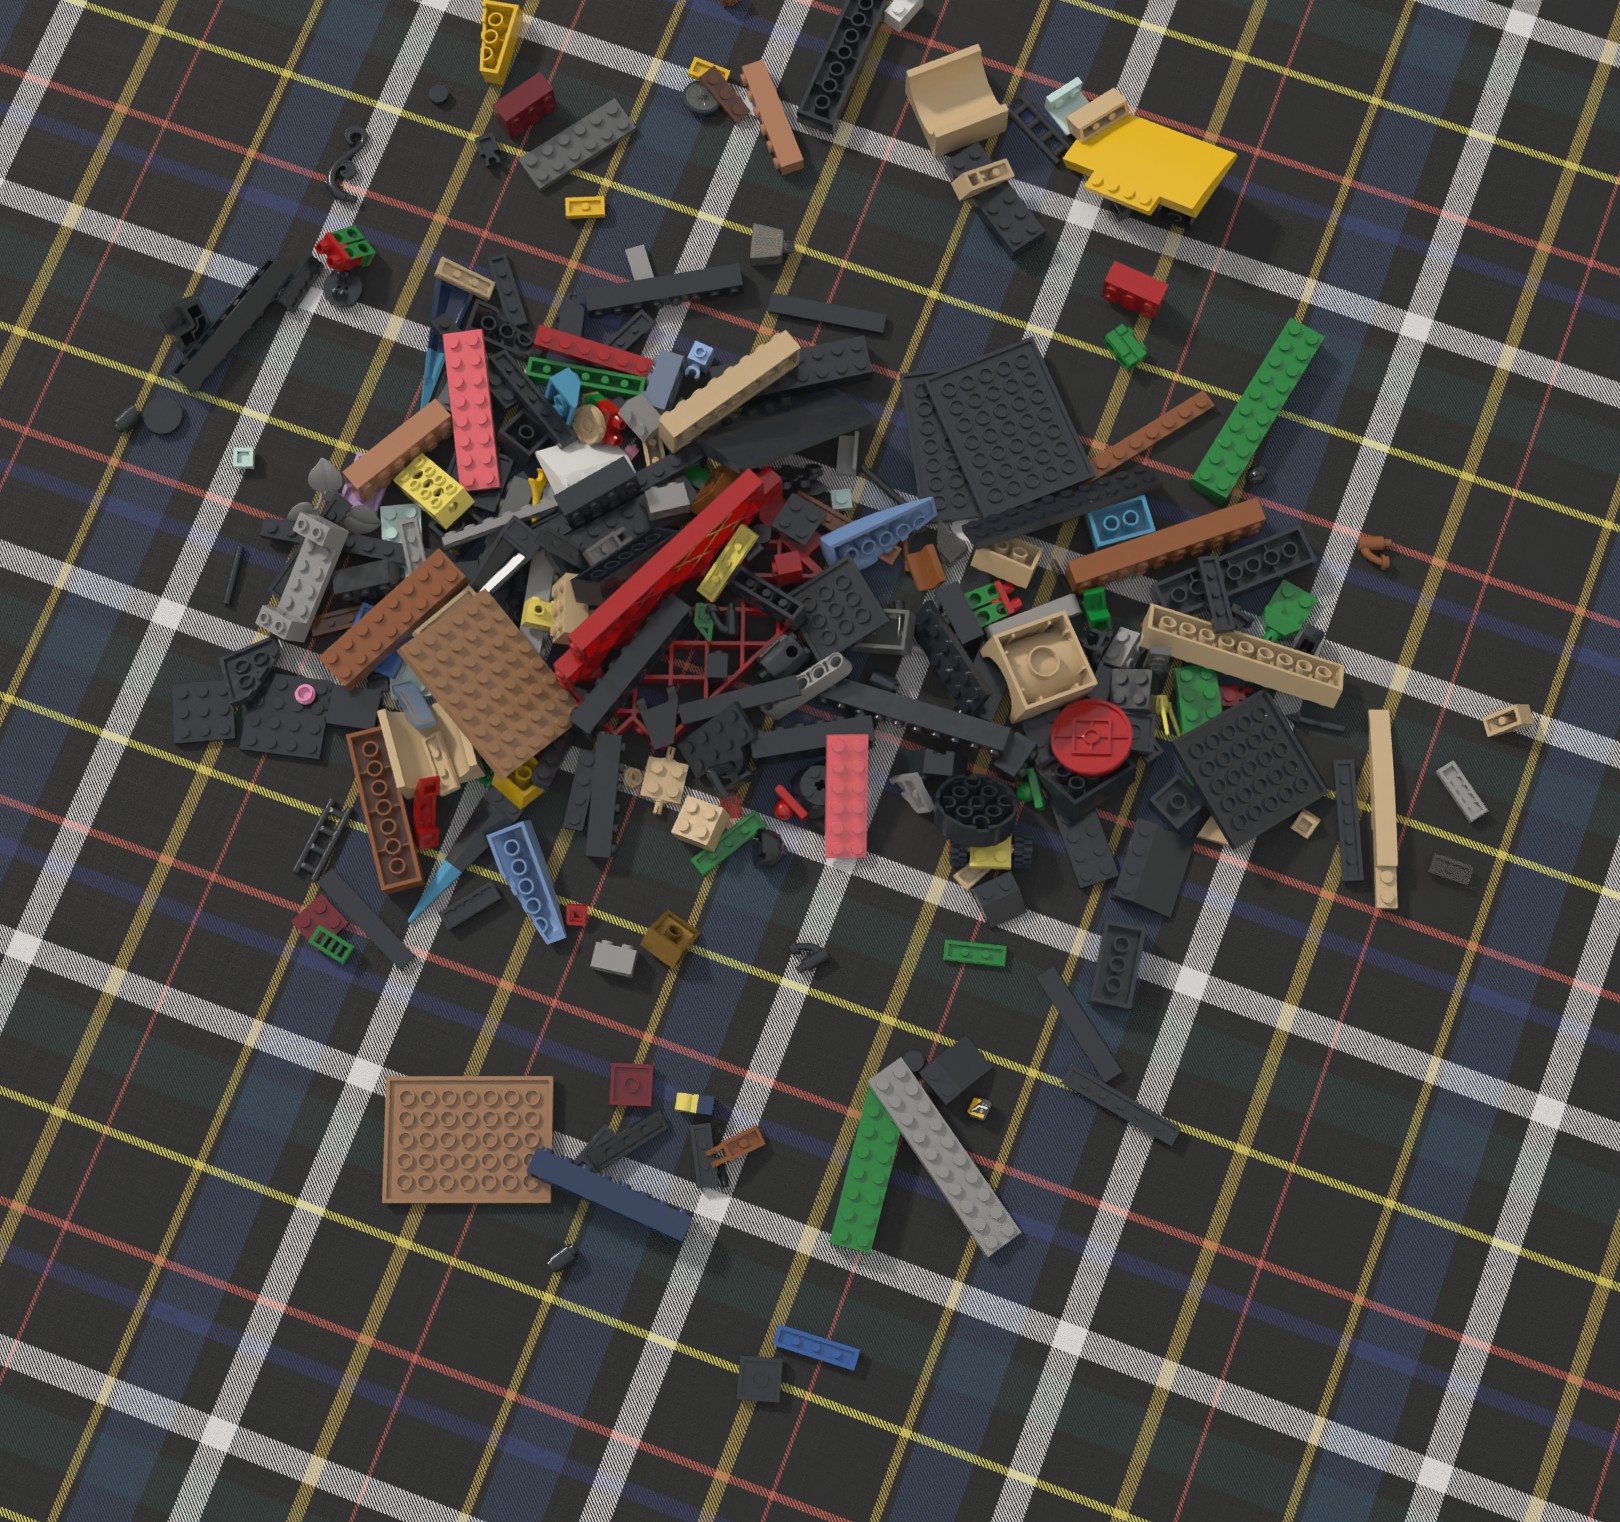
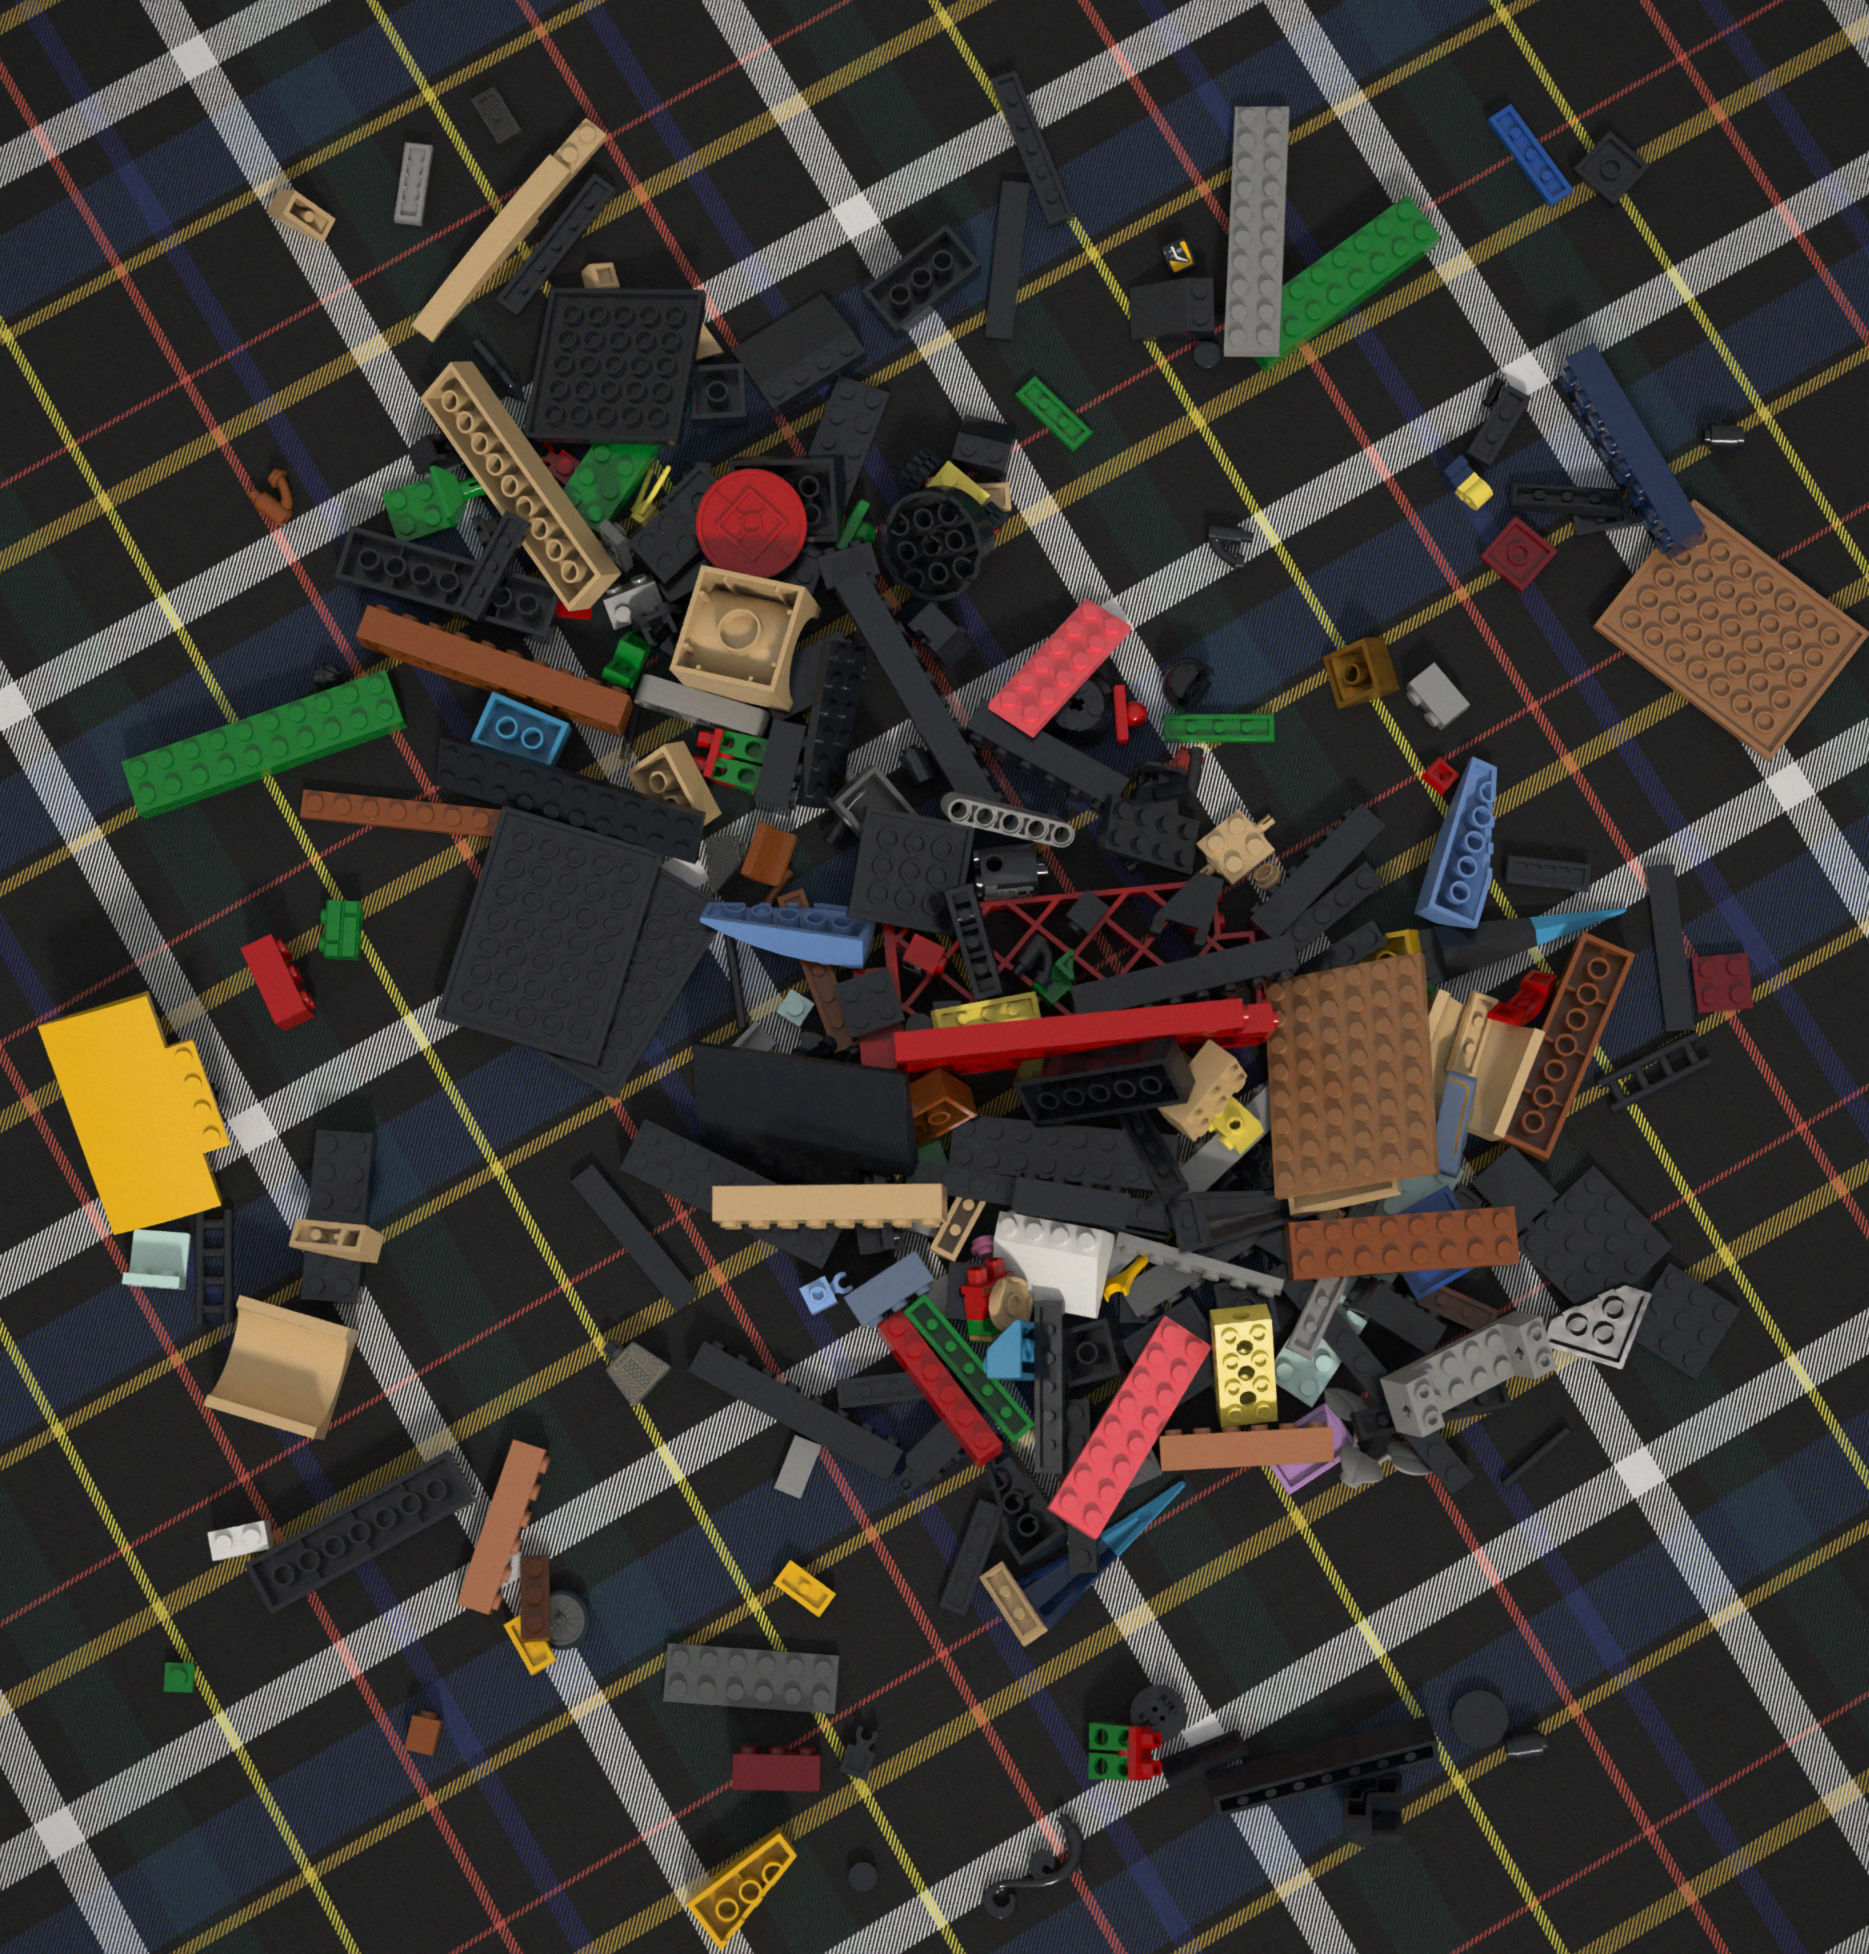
camera: 145 degrees left, 5 degrees up
light aqua plate [233,447,255,469] -> none
bright pink plate [295,684,316,705] -> none
green slope [308,925,355,964] -> none
flat silver hinge [582,526,632,566] -> none
light grey brick [618,394,661,442] -> none
light grey brick [644,482,690,520] -> none
tan brick [671,795,730,852] -> none
black tile [678,675,802,726] -> none
dark orange hinge [705,1125,766,1168] -> none
light grey wing [889,772,934,813] -> none
tan brick [1066,88,1130,143] -> none

